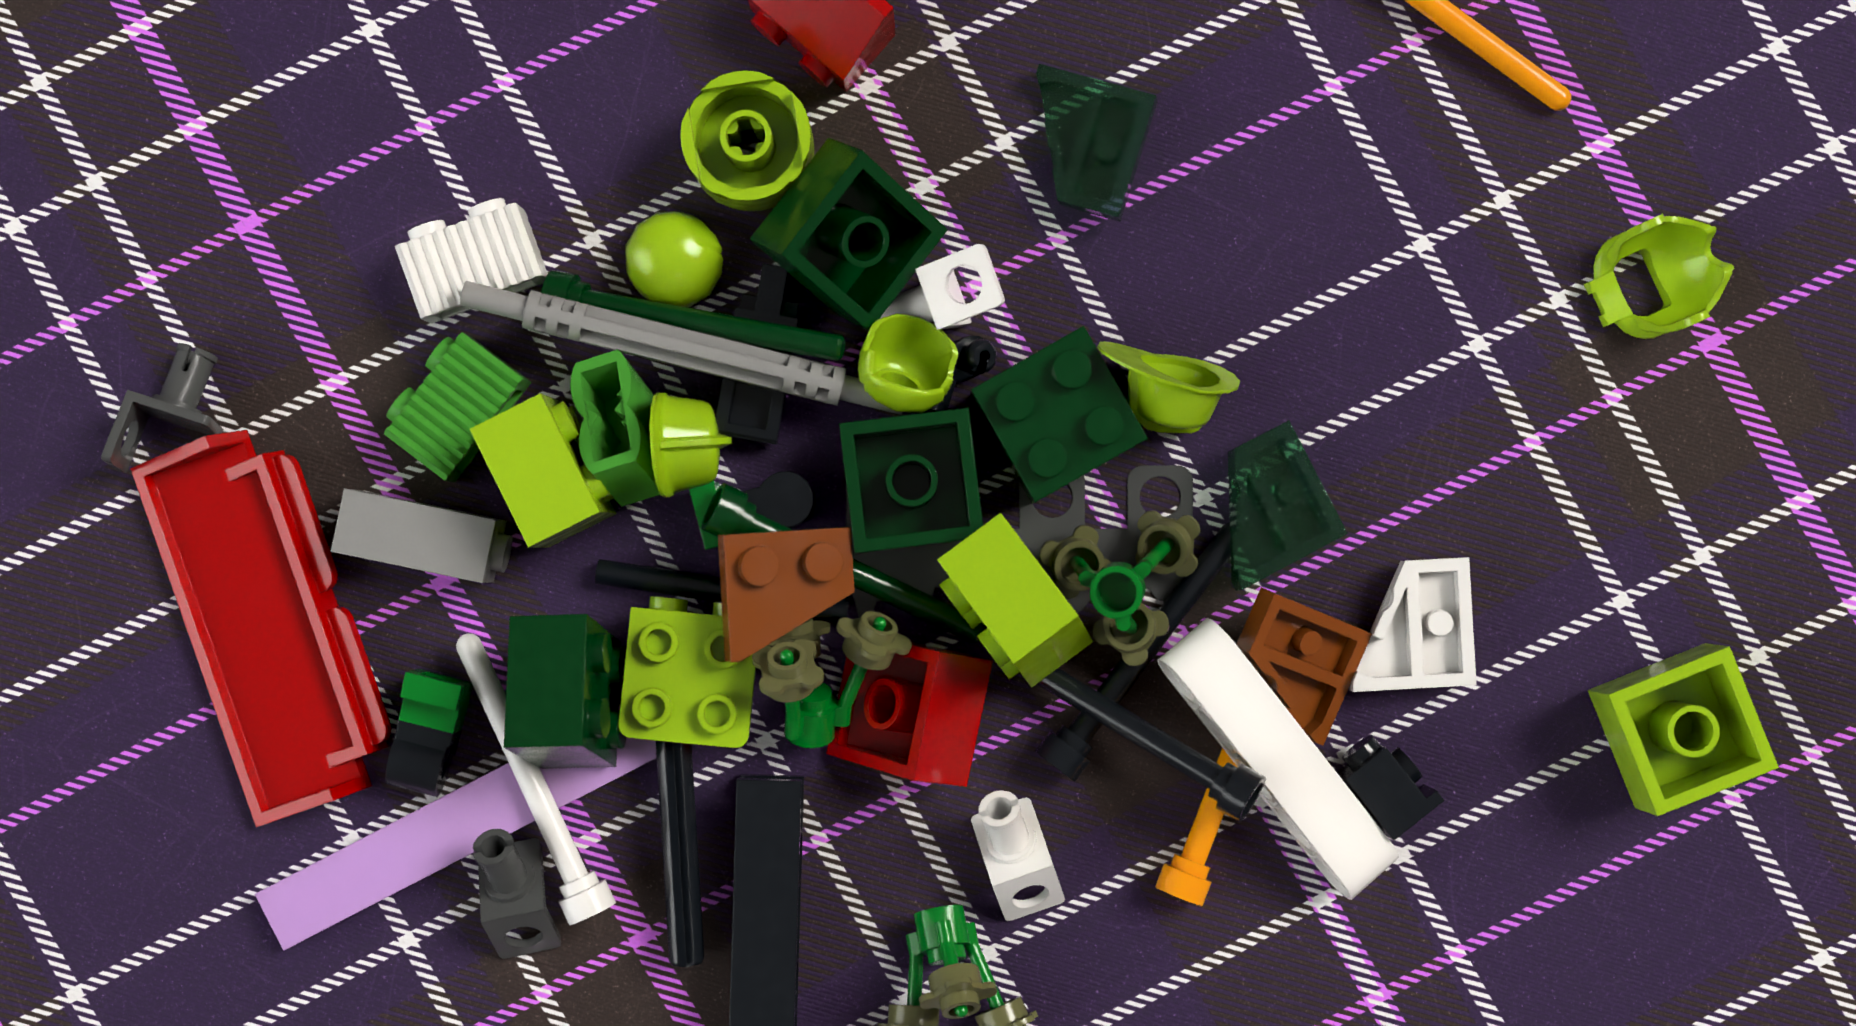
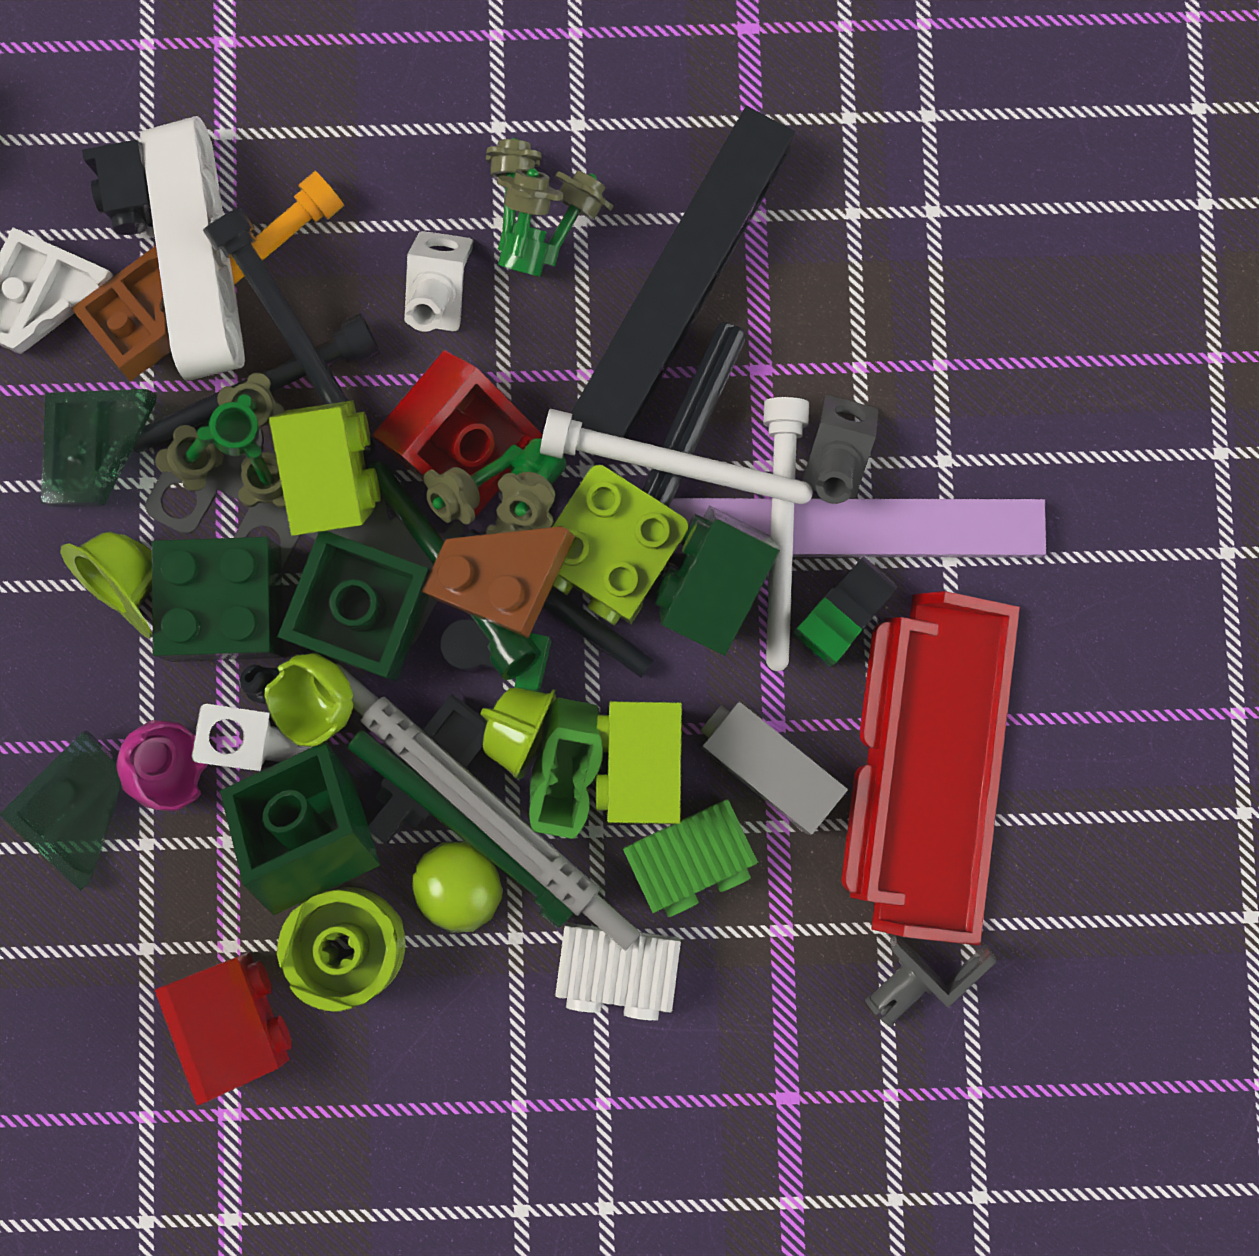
camera: 155 degrees left, 5 degrees down
none -> dark pink hair [116,720,208,811]
none -> white piece [540,408,813,504]

